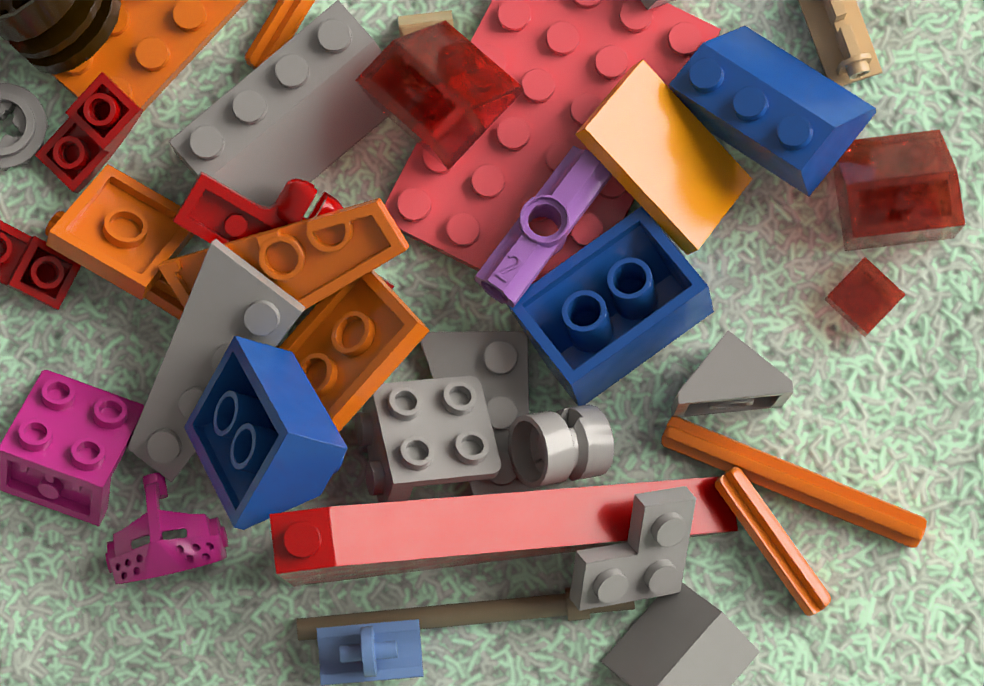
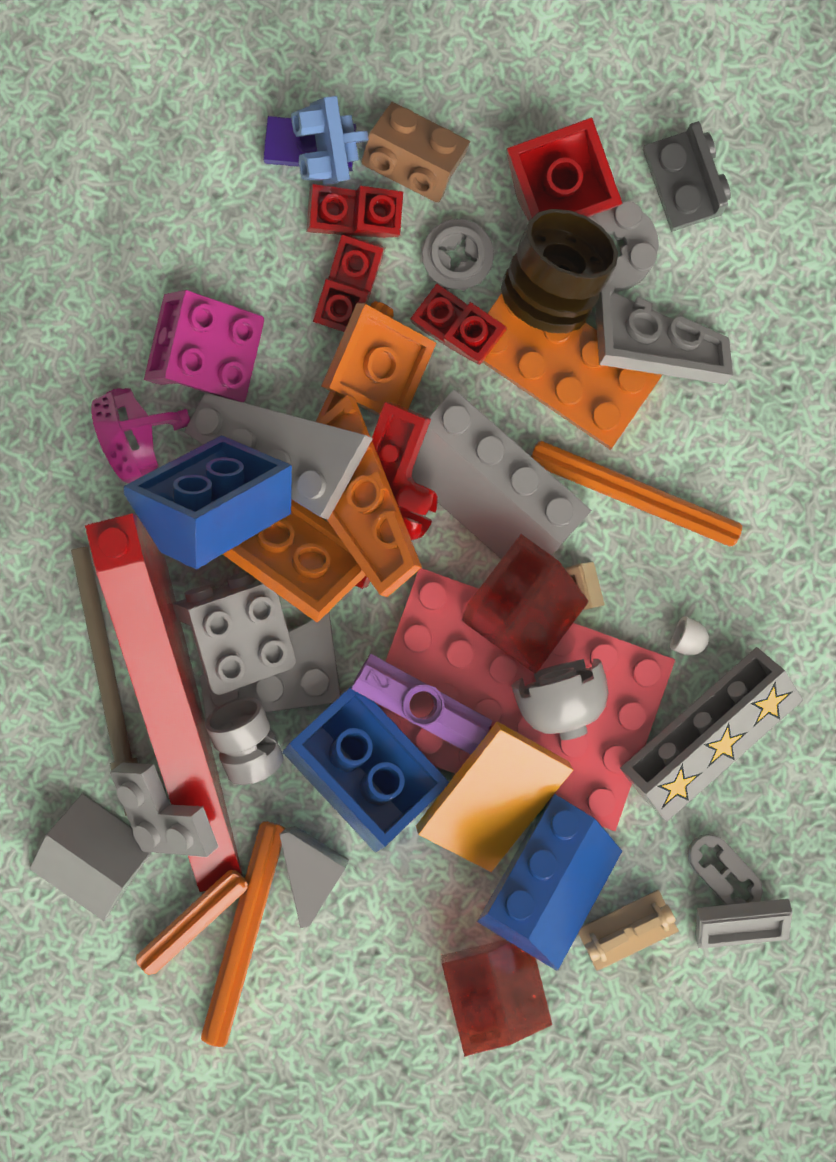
camera: 80 degrees right, 5 degrees up
medium blue hips [316,619,424,686] -> none
clear red plate [825,257,906,337] -> none
none -> light grey cylinder [511,659,609,740]

